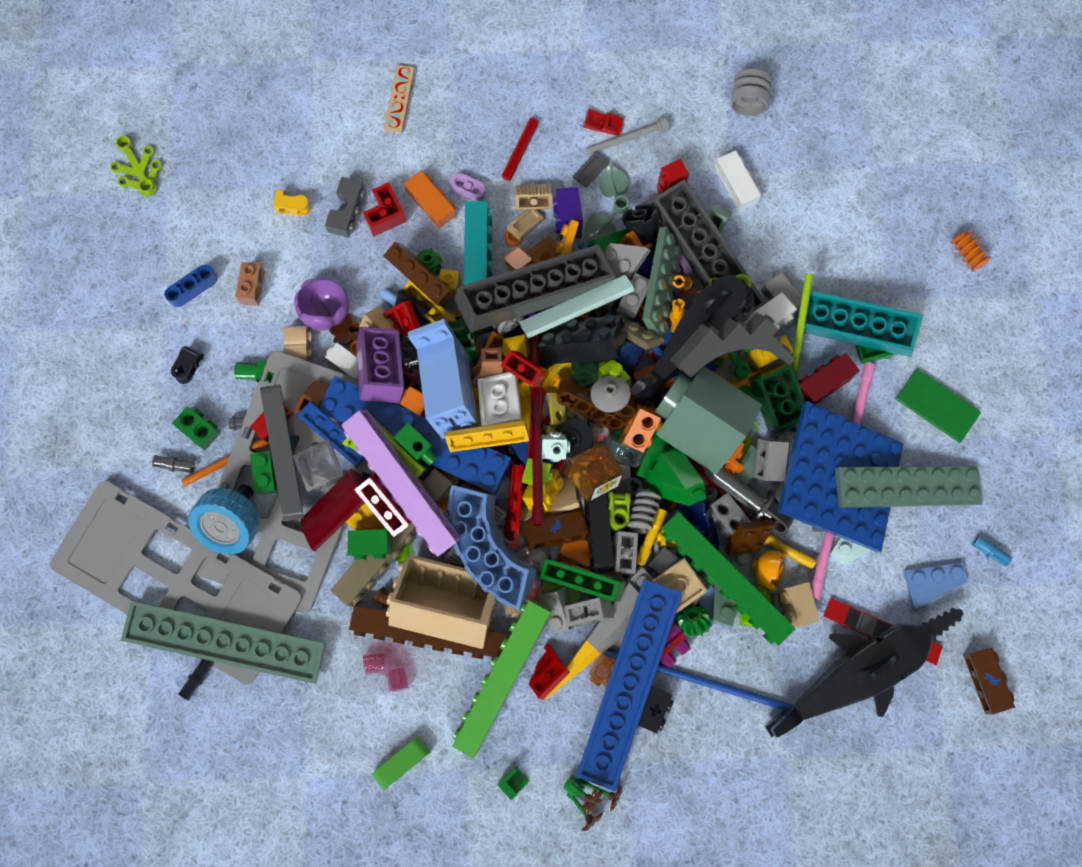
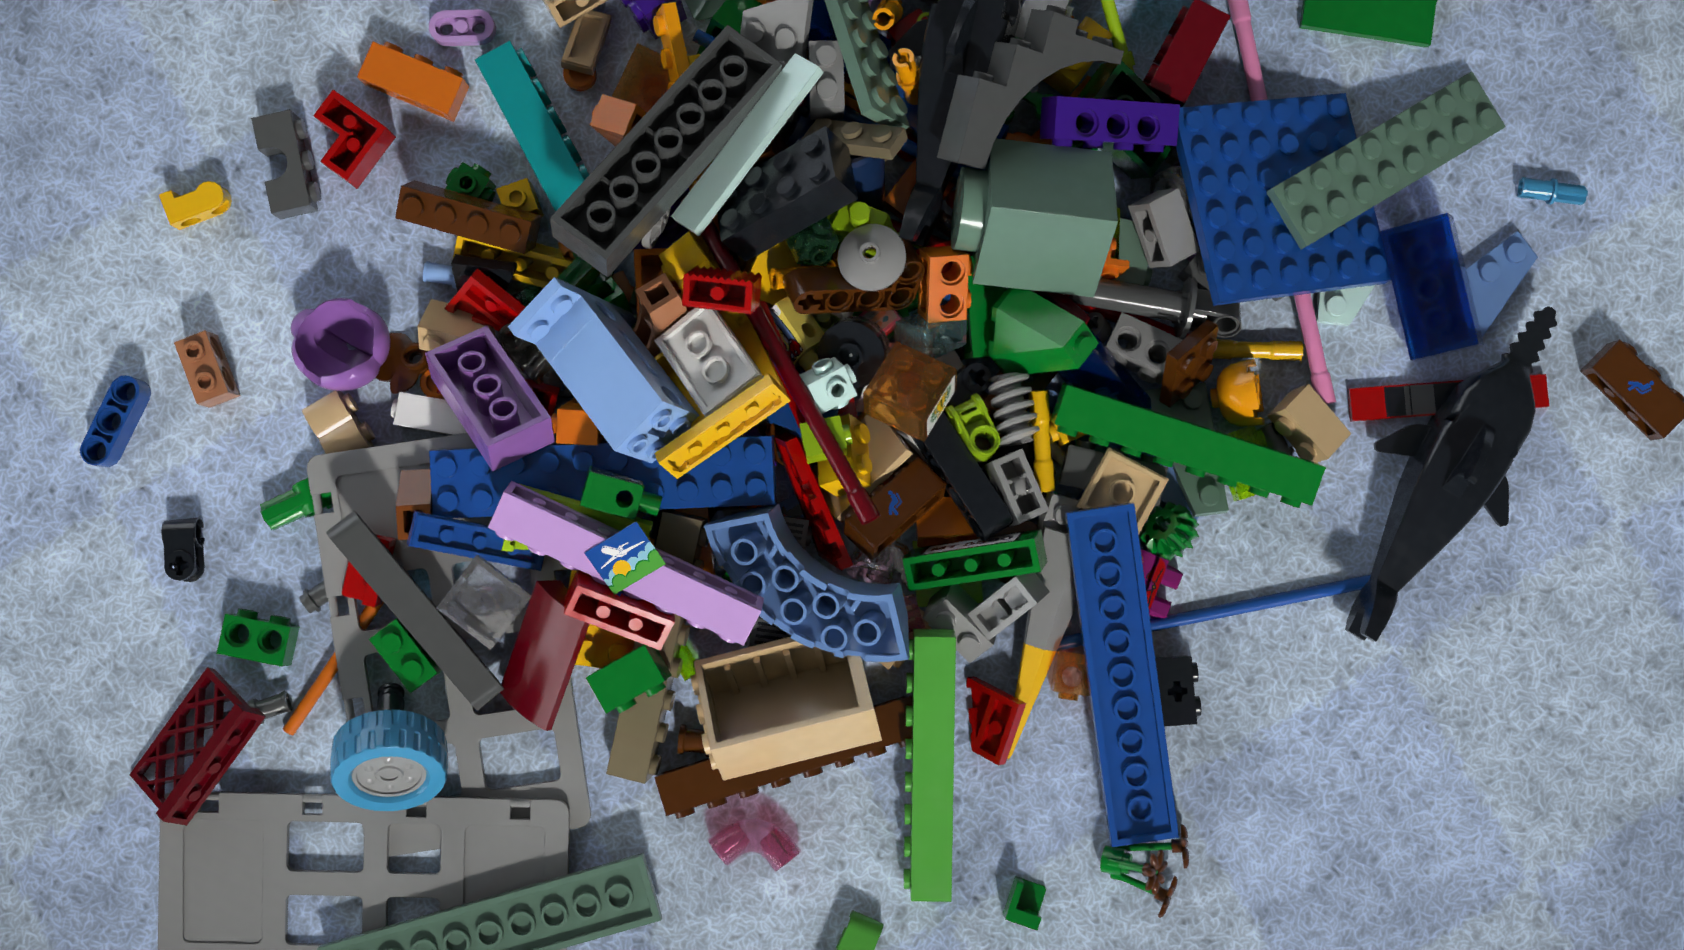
camera: 25 degrees left, 10 degrees up
none -> dark red fence [129,667,266,826]
none -> sticker [584,522,666,595]
none -> dark purple brick [1039,96,1180,152]
none -> clear blue brick [1380,213,1484,361]

